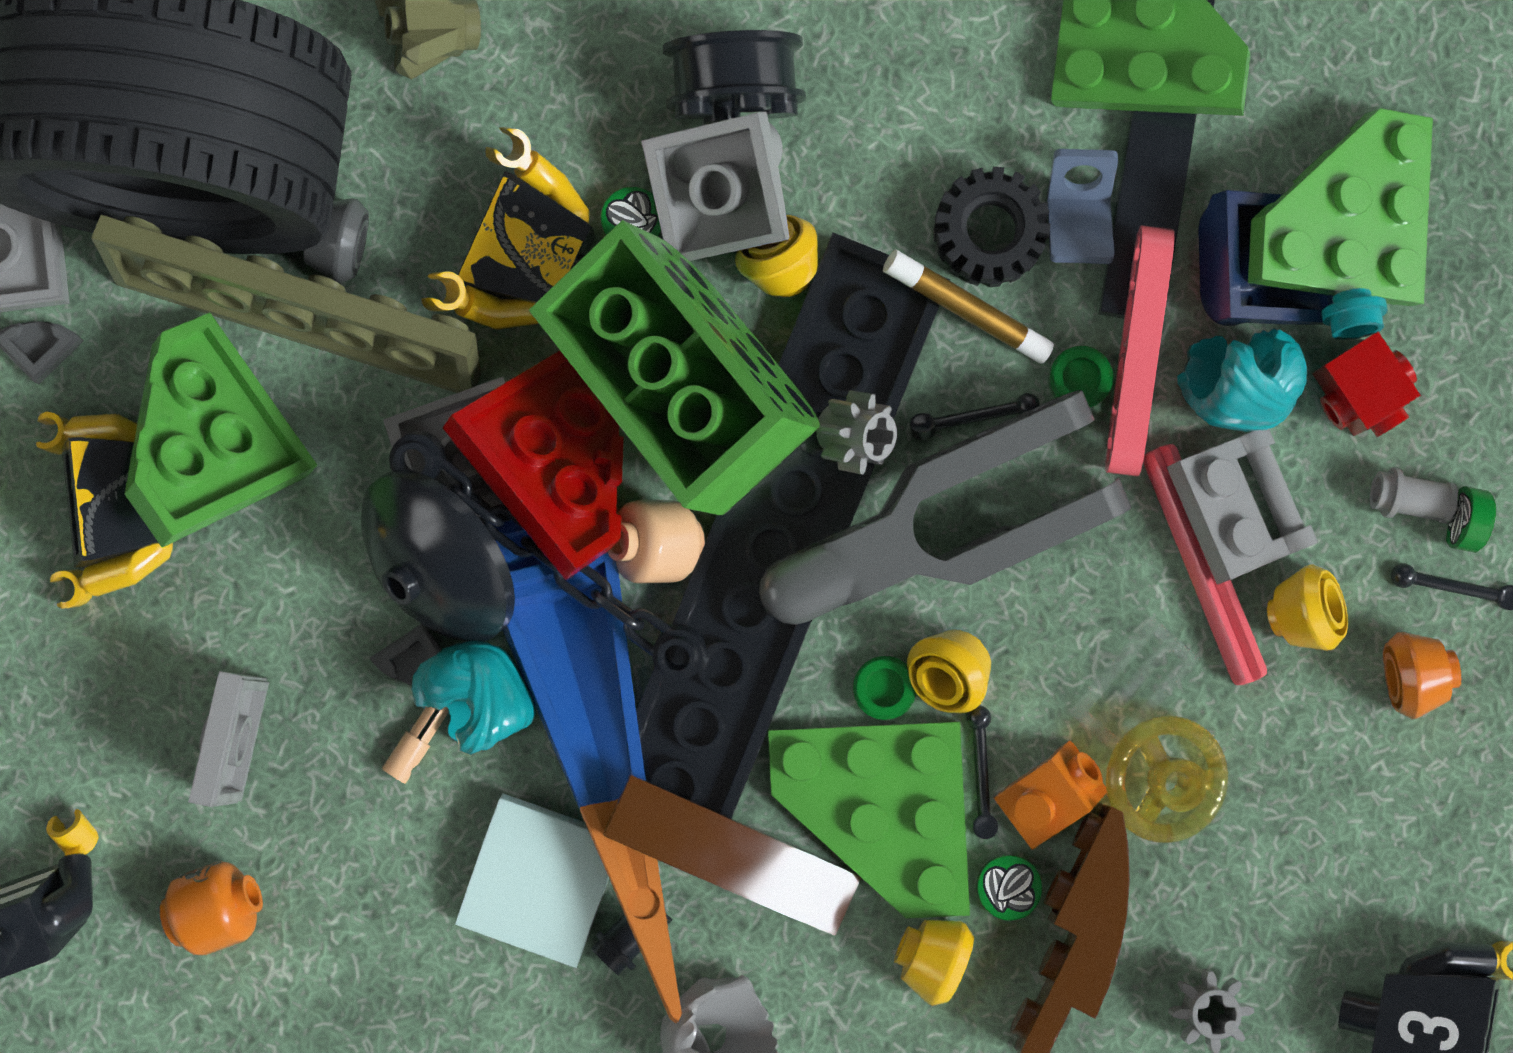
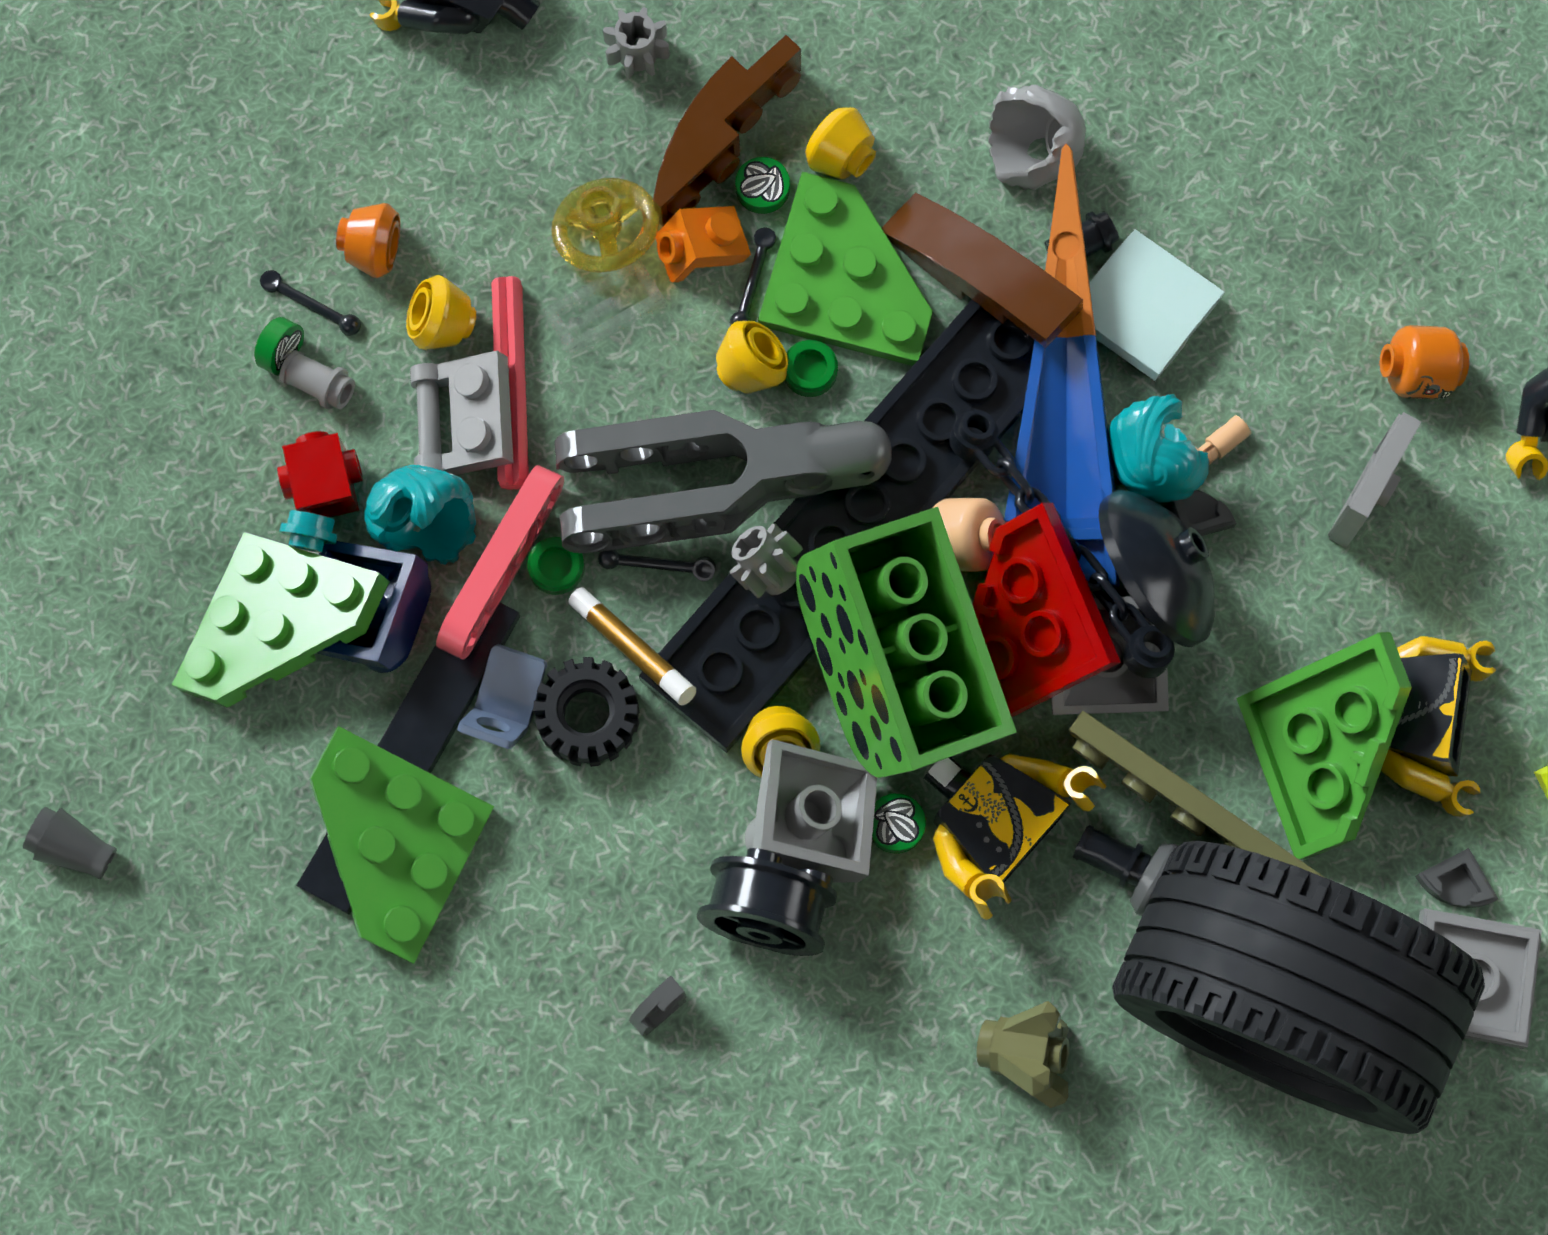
camera: 160 degrees left, 10 degrees down
none -> black pin [1073,824,1152,888]

